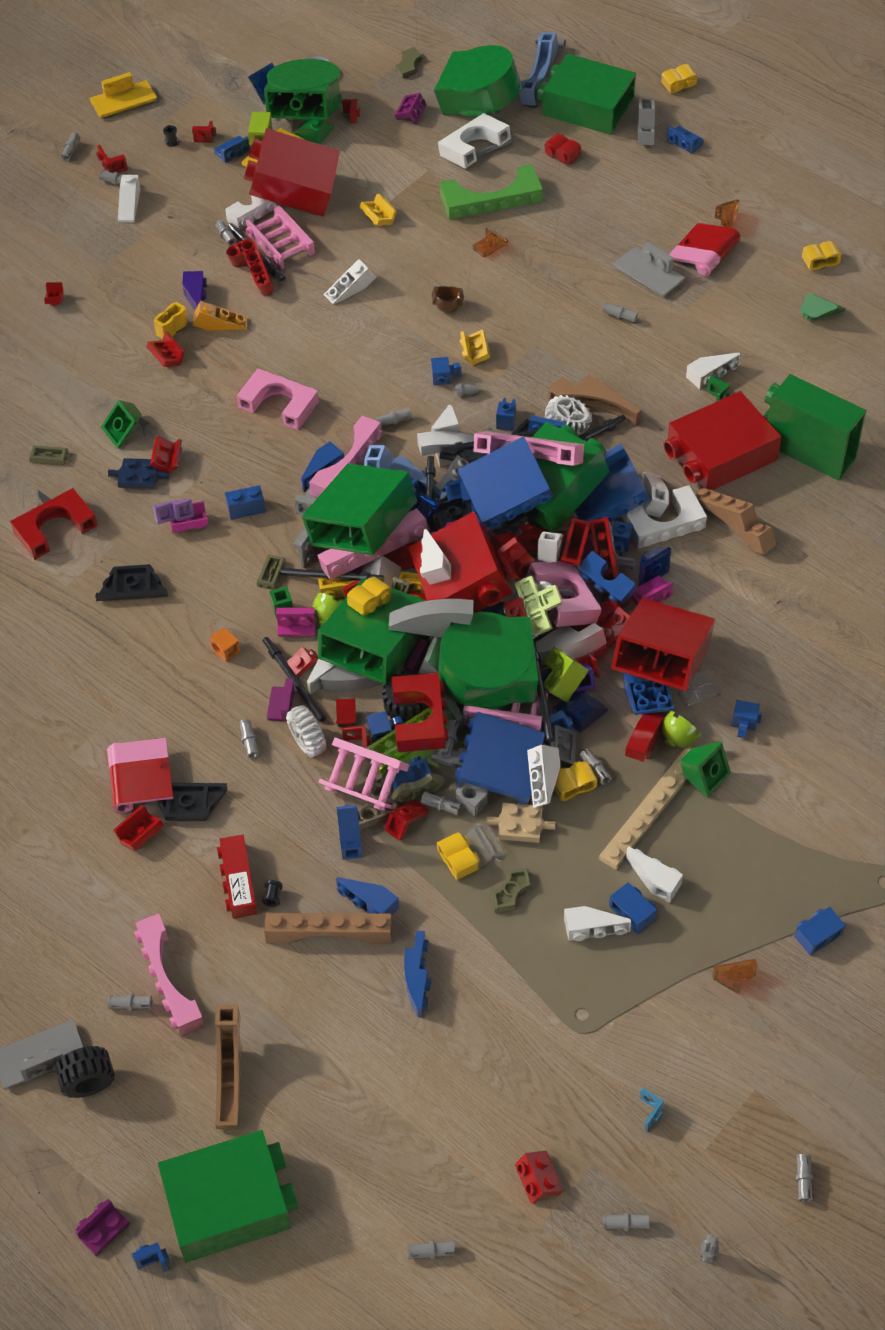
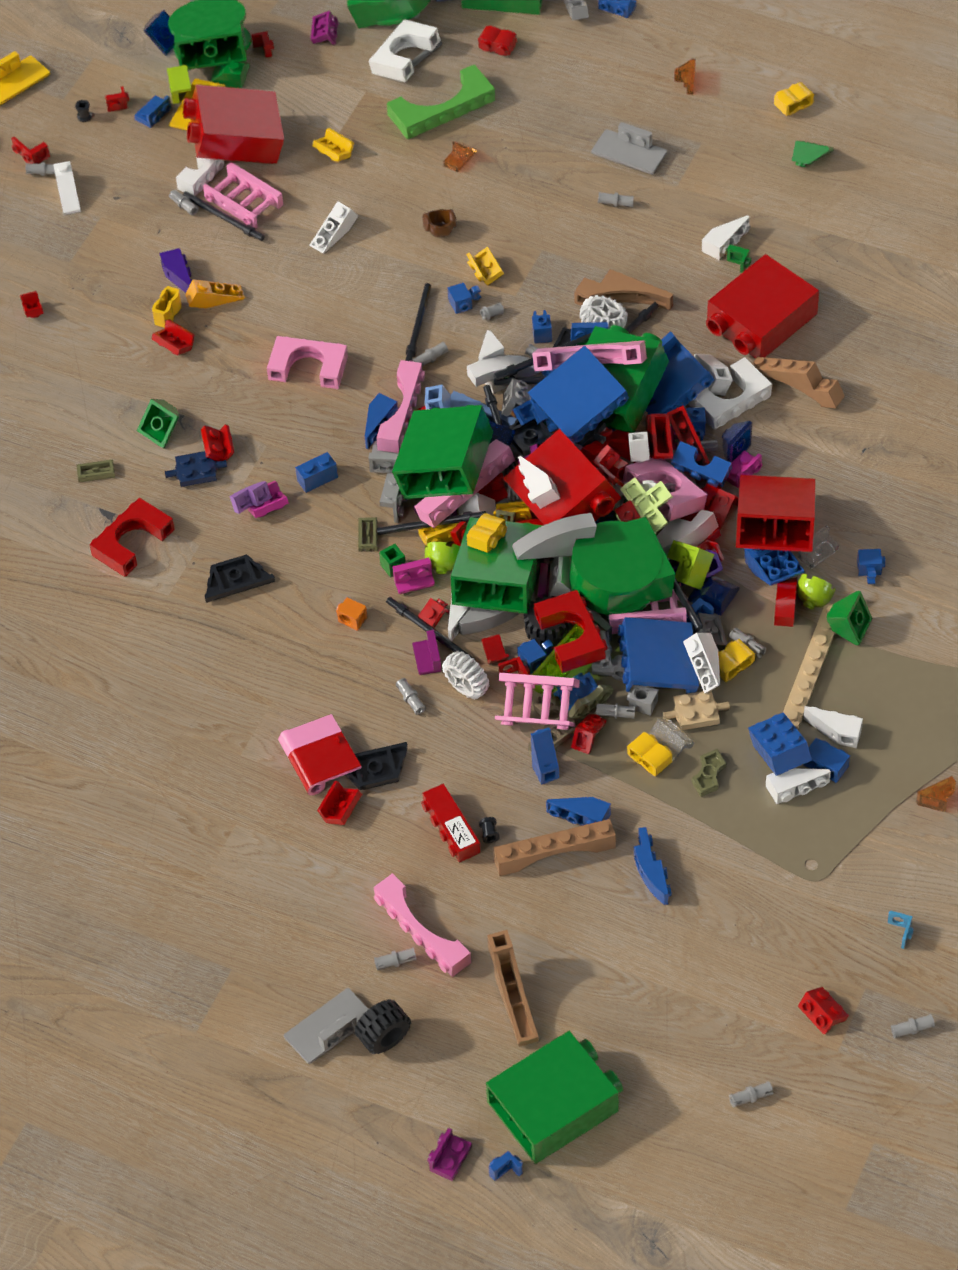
camera: 15 degrees left, 0 degrees up
red beam [226,238,274,296] -> none
red door [669,223,741,276] -> none
green brick [764,374,867,481] -> none
none -> black bar [405,283,431,362]
none -> blue brick [748,712,812,776]

